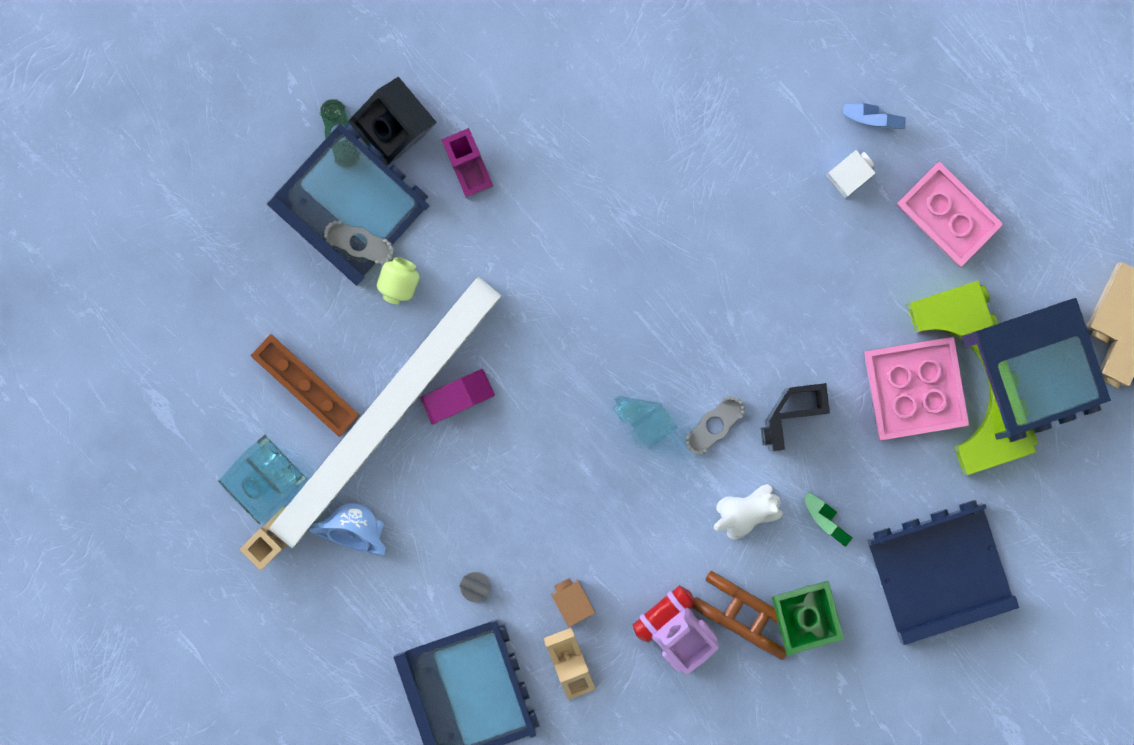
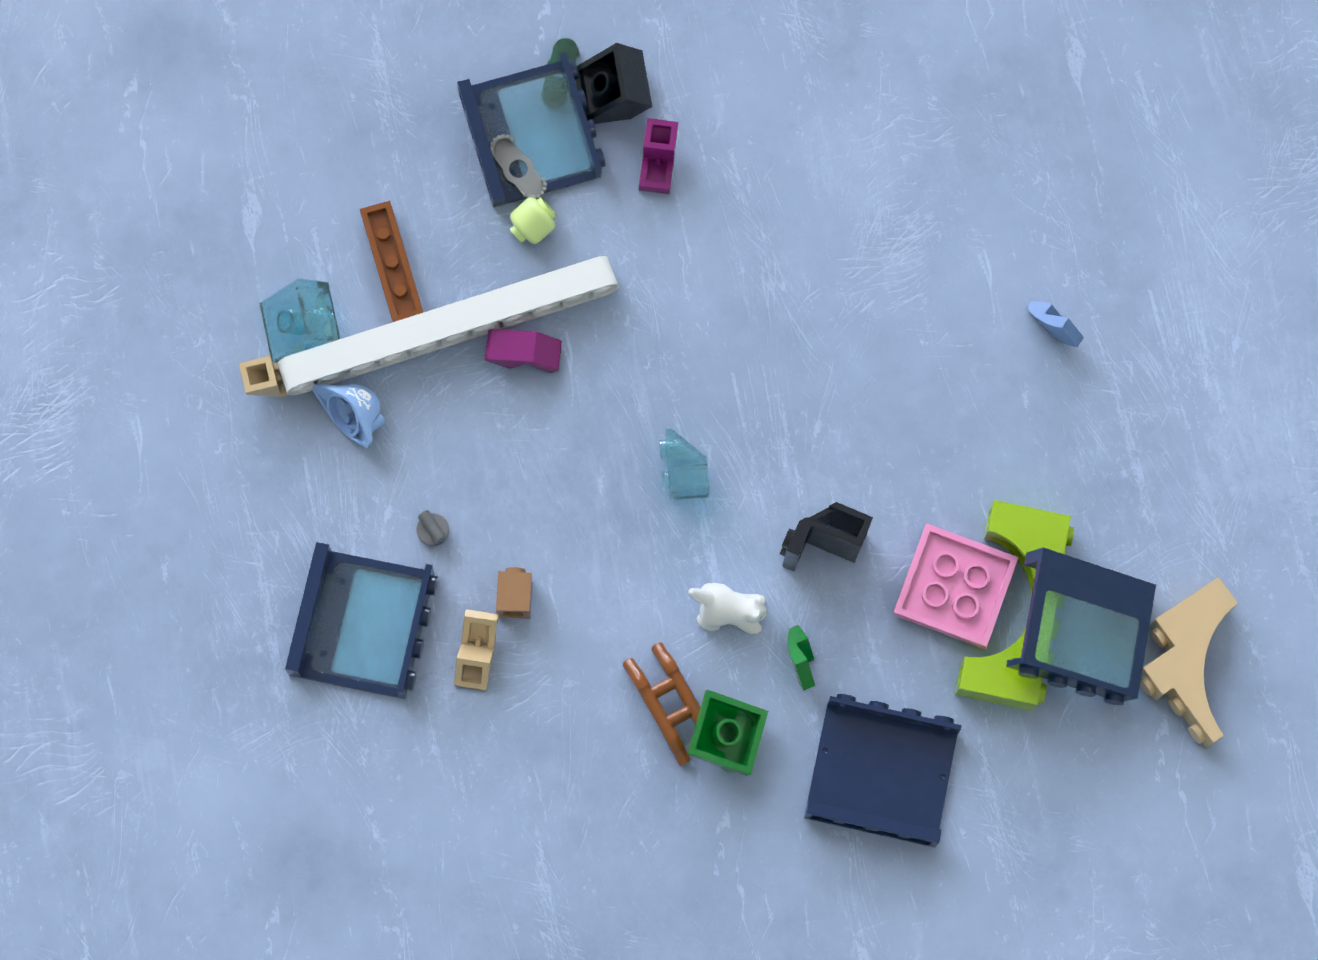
camera: 25 degrees right, 15 degrees down
lavender piece [632,585,719,675] -> none
light grey piece [685,396,745,455] -> none
white brick [826,150,875,198] -> none
bright pink plate [896,161,1003,267] -> none

